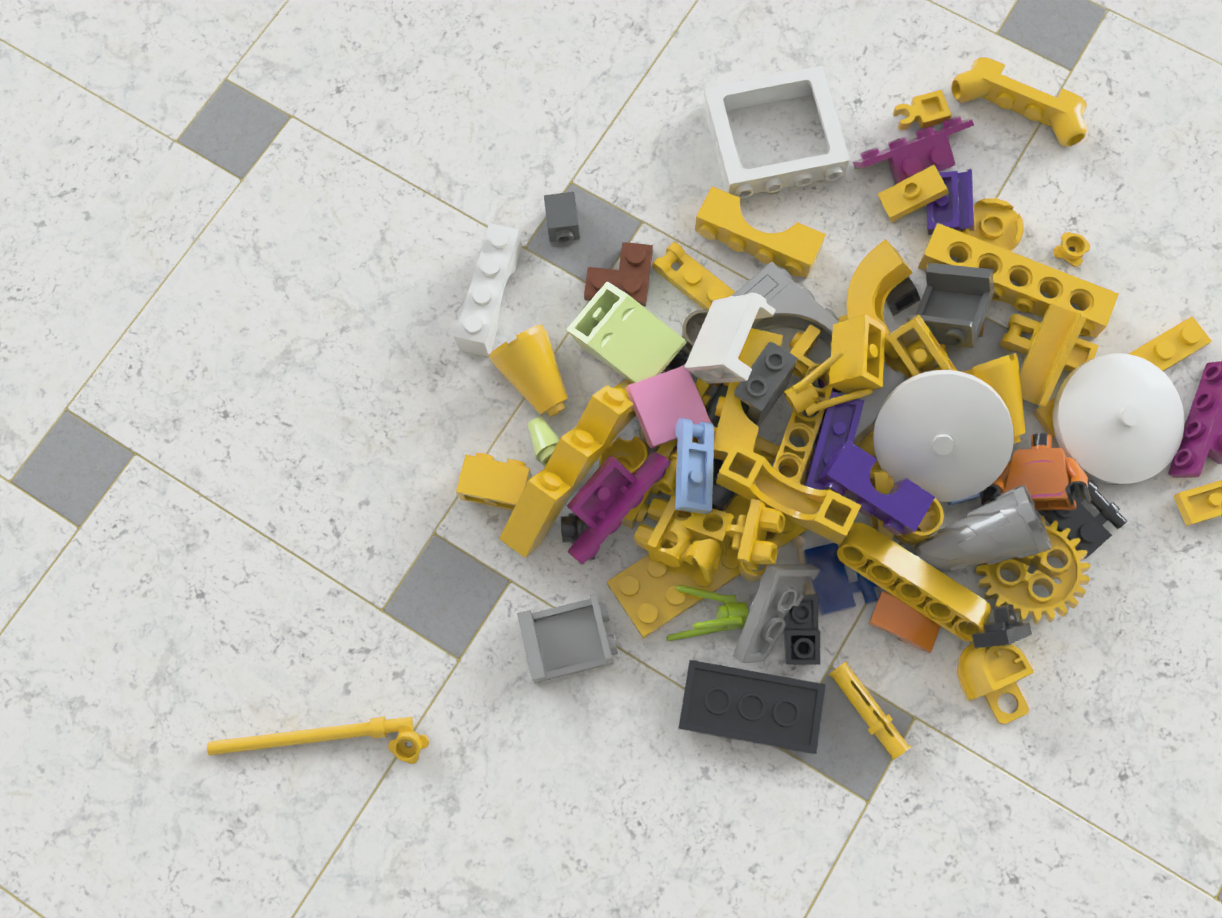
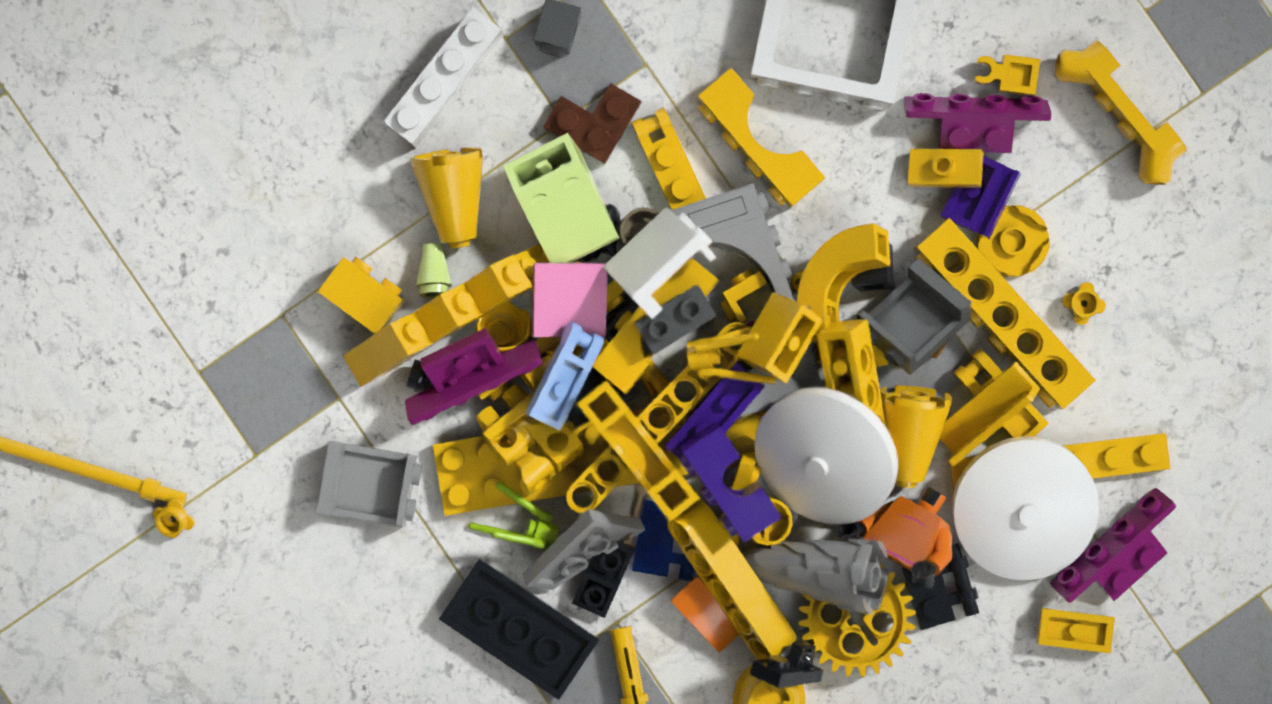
camera: 25 degrees right, 15 degrees up
yellow hips [725,499,786,570] -> none

